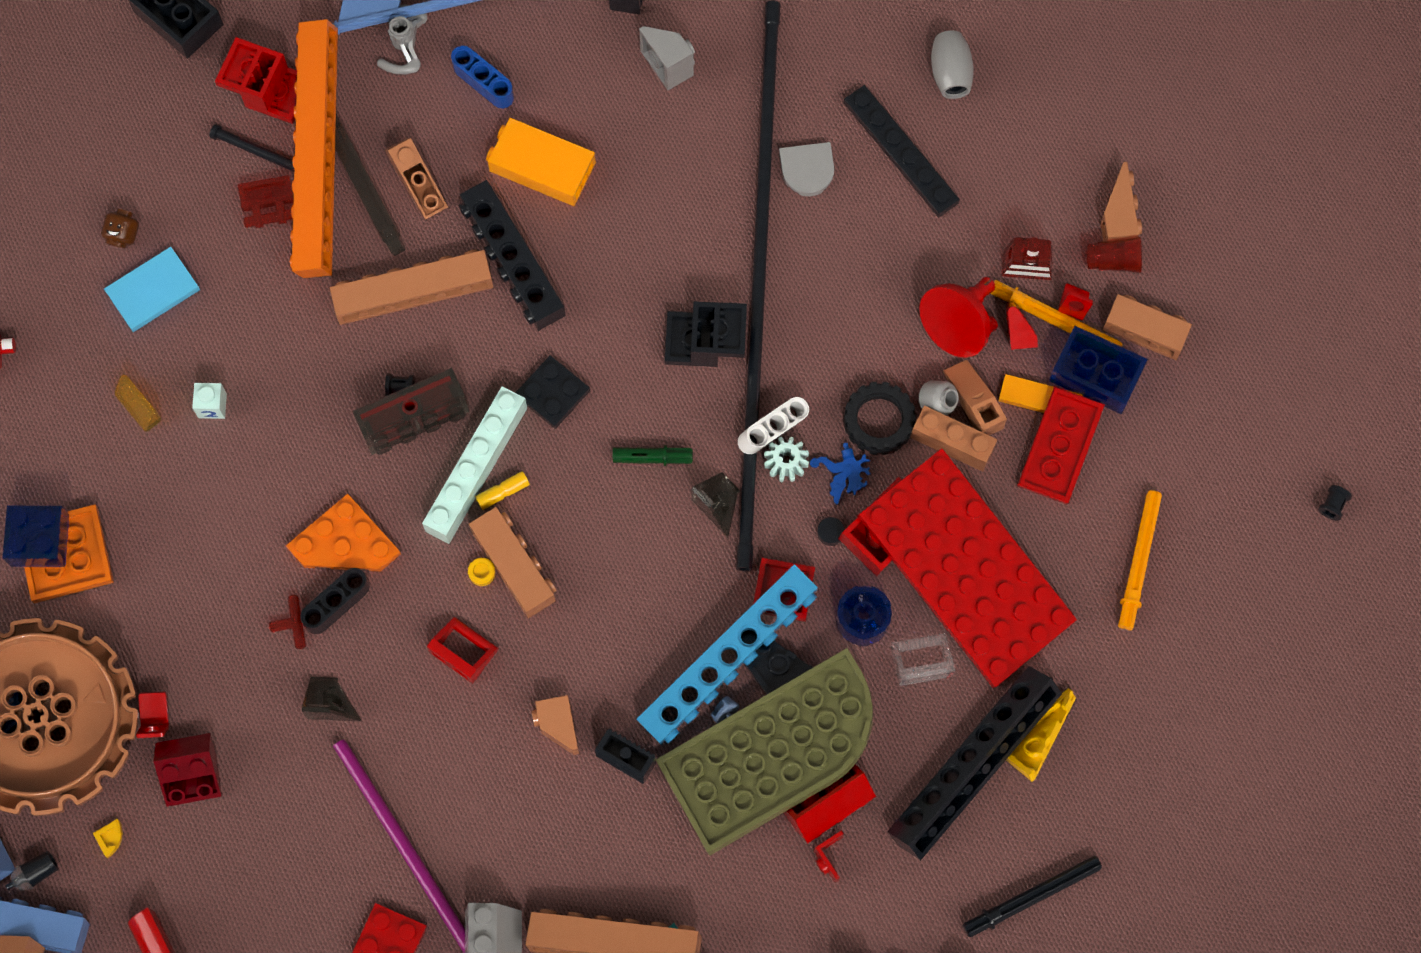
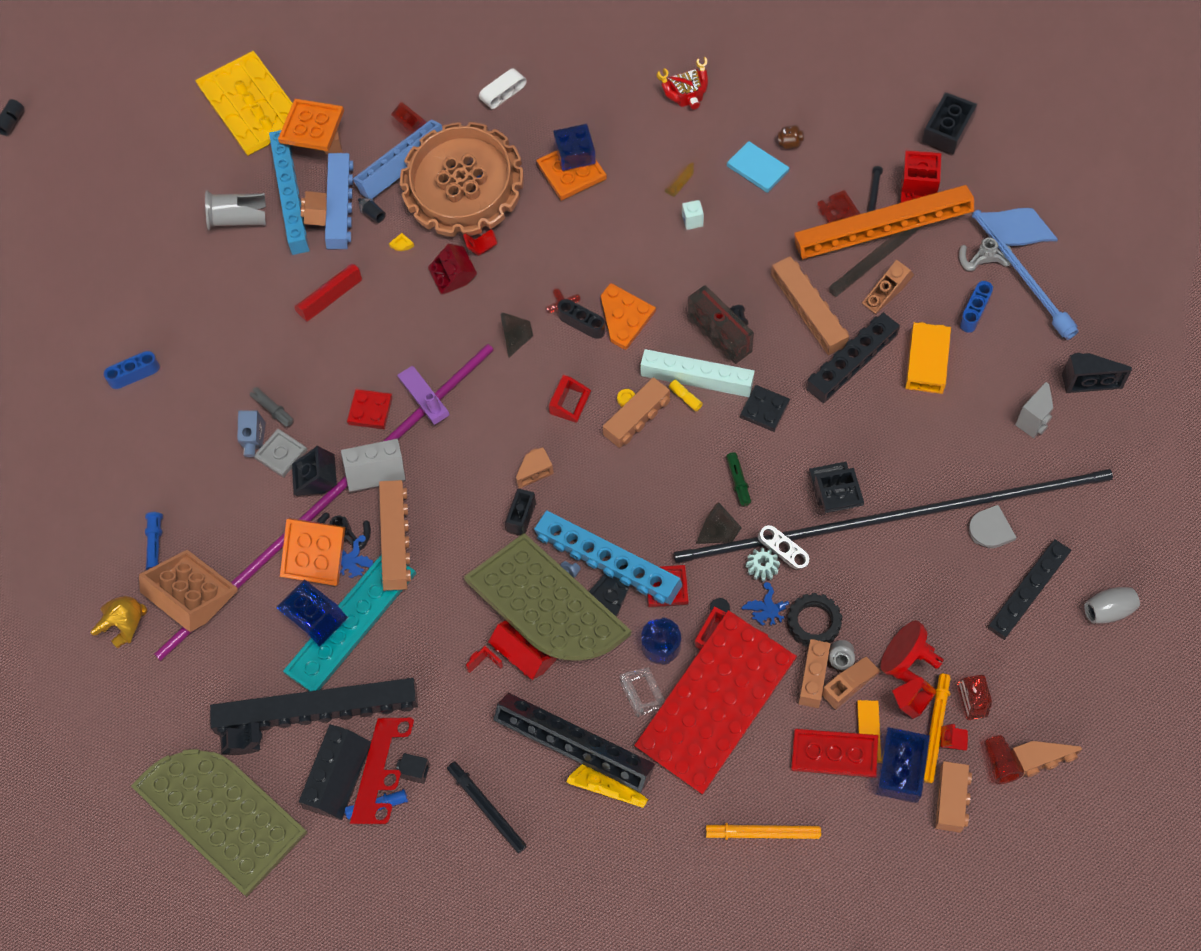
camera: 80 degrees right, 10 degrees down
none -> medium lavender piece [397,366,450,425]

